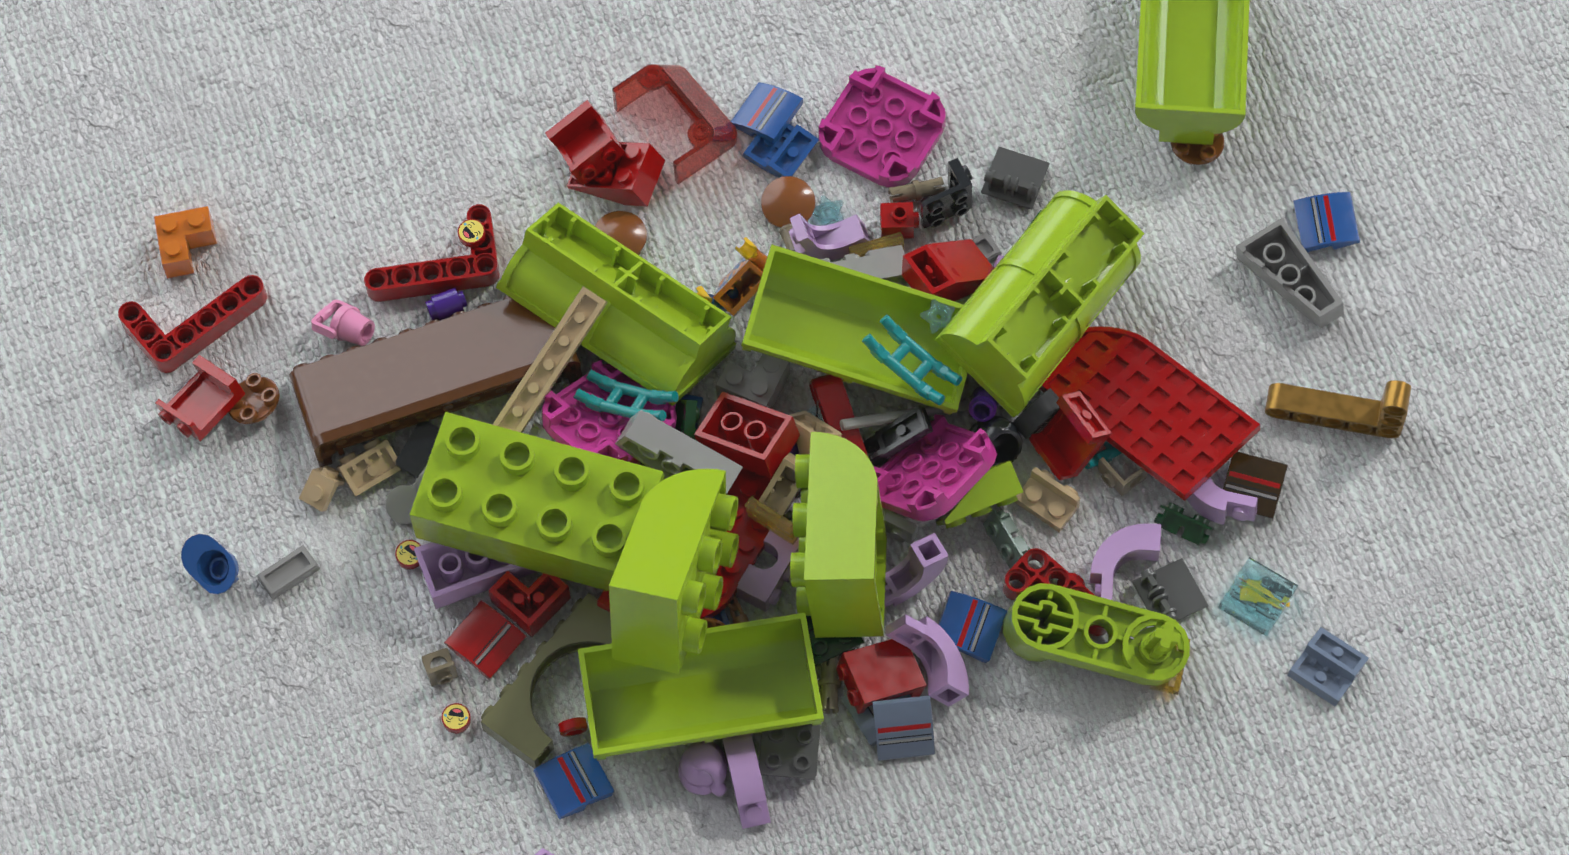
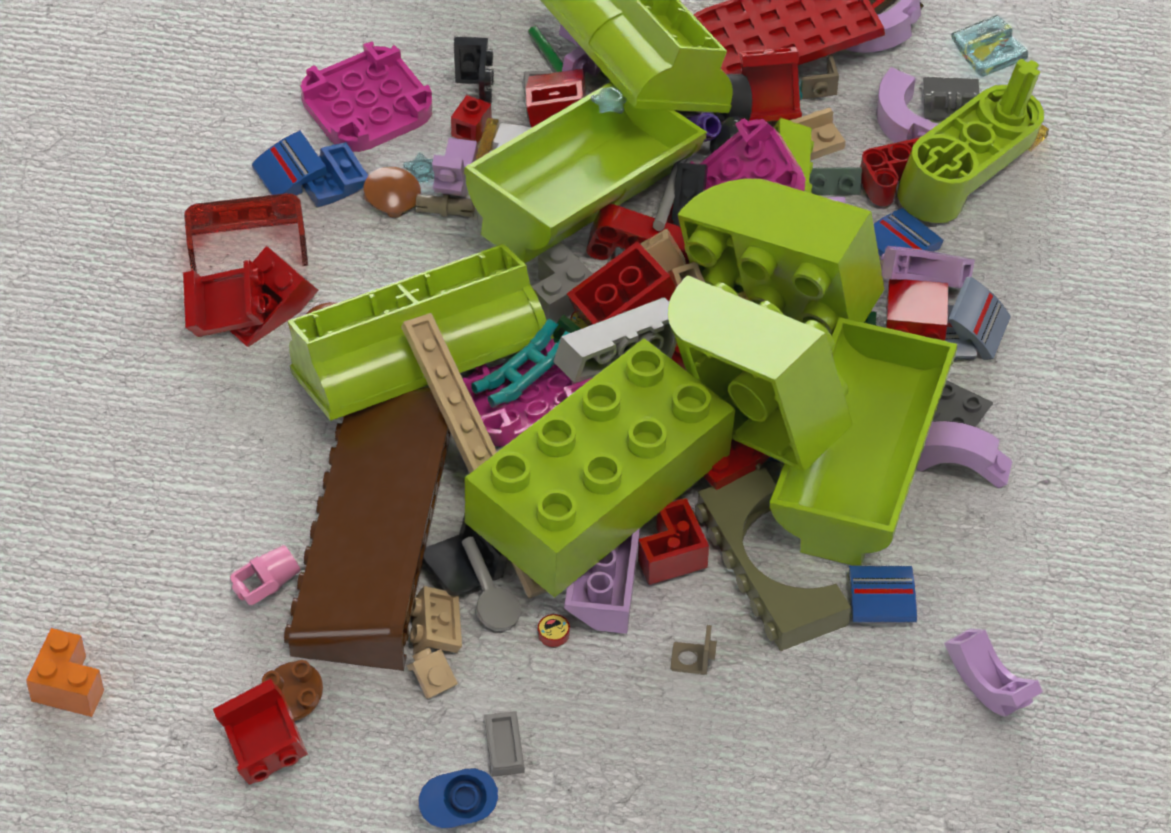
camera: 65 degrees left, 15 degrees down
red beam [118,275,267,373] -> none
red beam [364,204,500,302] -> none
dark purple brick [425,288,468,321] -> none
tile [442,703,471,734] -> none
red slope [444,600,527,679] -> none
tile [458,219,486,248] -> none
red tile [558,717,588,737] -> none
lavender piece [678,741,728,797] -> none
orange torso [696,237,767,316] -> none
teal piece [862,315,962,405] -> none
dark tan pin [888,177,945,203] -> none
dark grey hinge [981,147,1050,210] -> none
dark green hinge [1154,502,1214,546] -> none
sand blue slope [1287,627,1369,707] -> none

